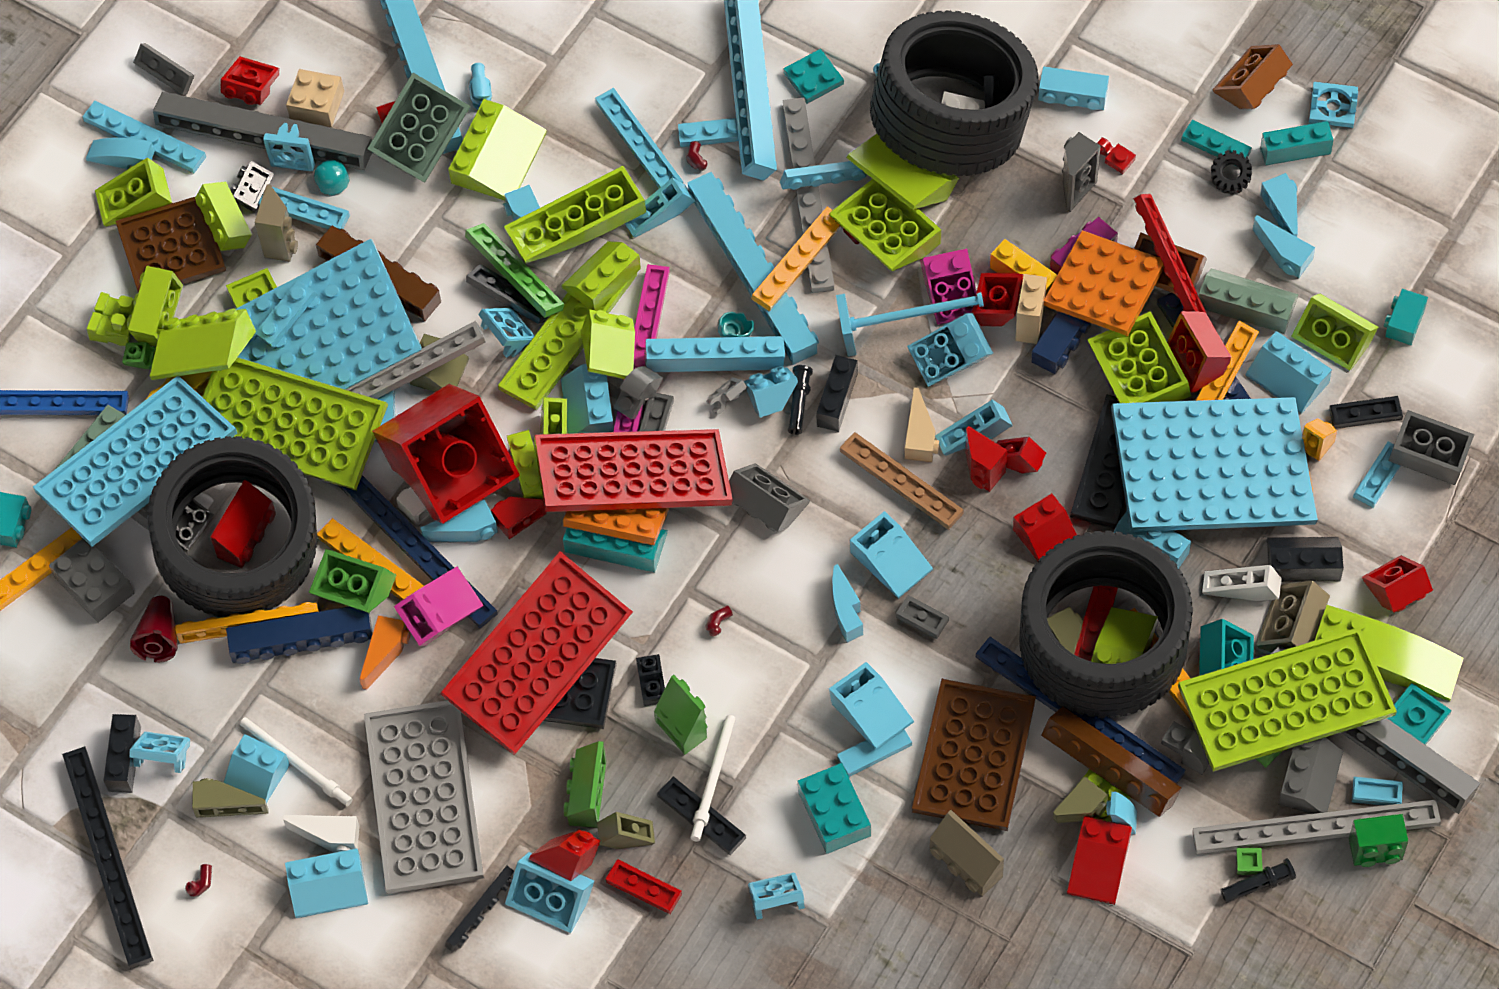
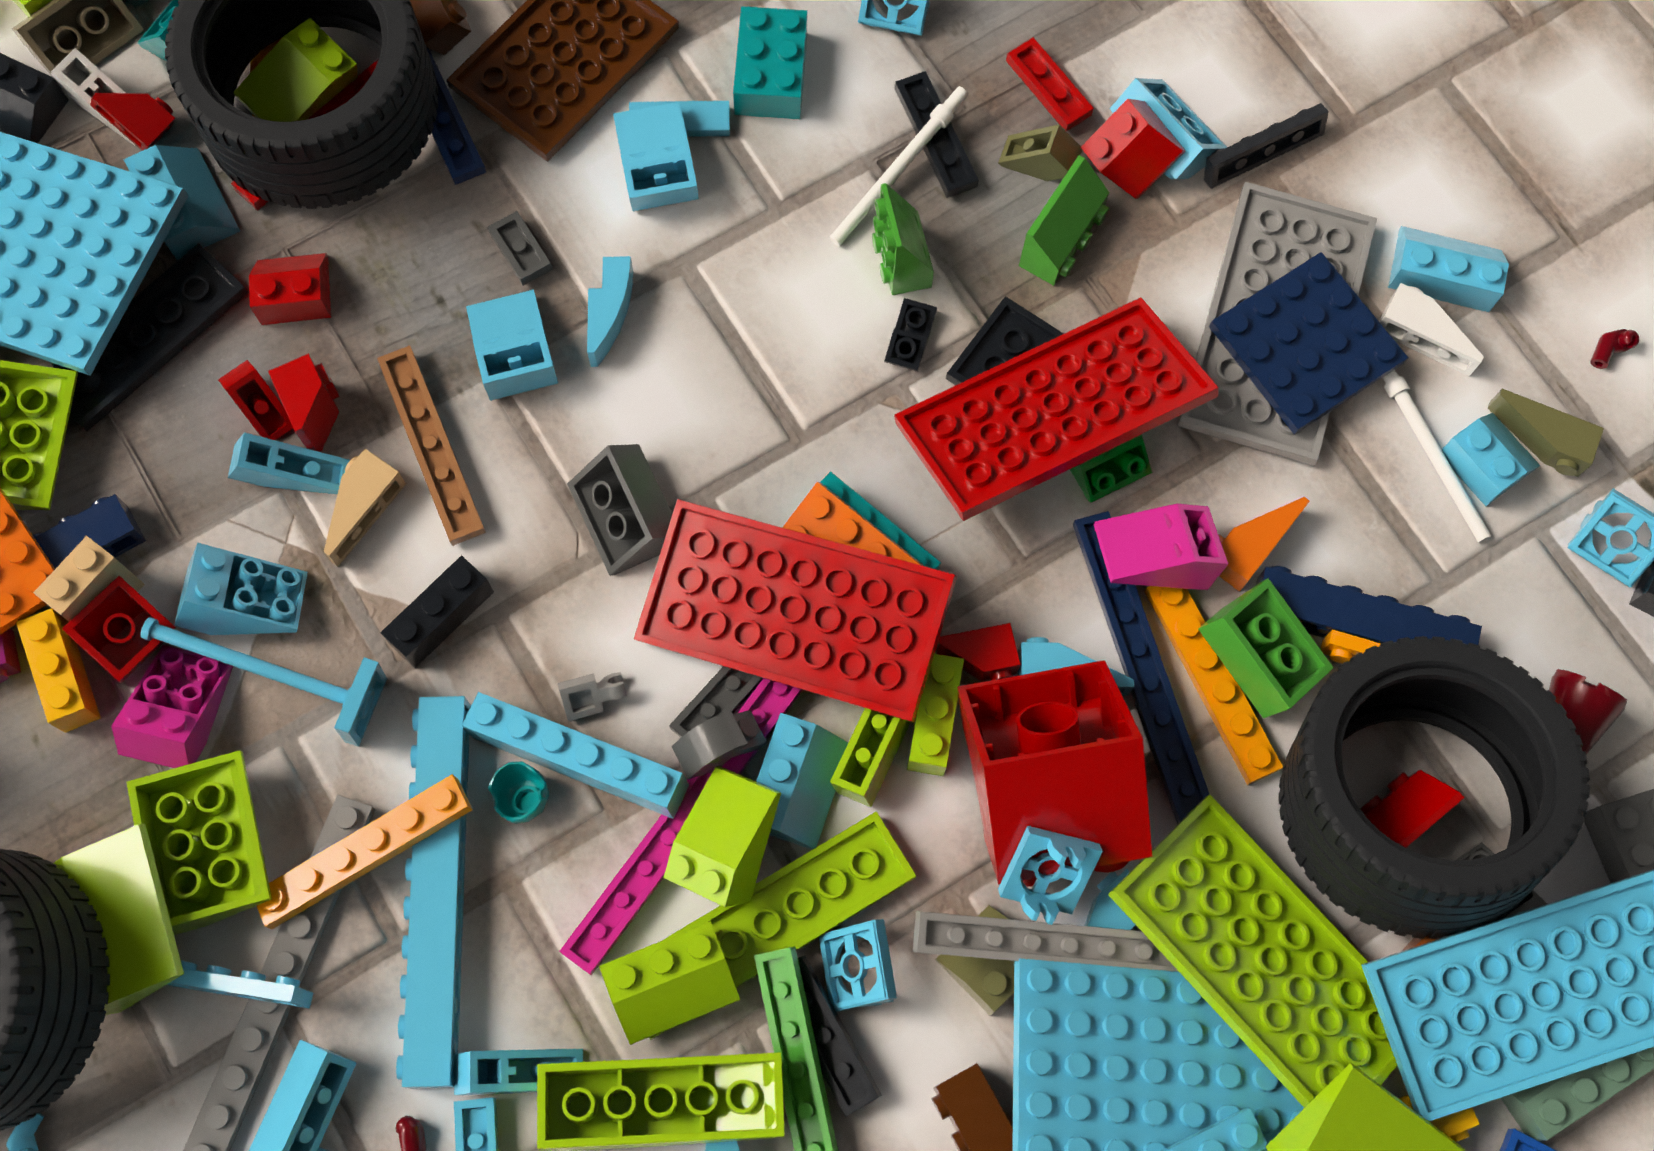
camera: 160 degrees left, 10 degrees up
dark red arm [705,605,733,637] -> none
medium azure slope [744,366,798,418] -> none
black pin [788,365,813,435] -> none
none -> red slope [90,93,175,151]
none -> medium azure piece [998,826,1103,925]
none -> dark blue plate [1209,252,1408,435]

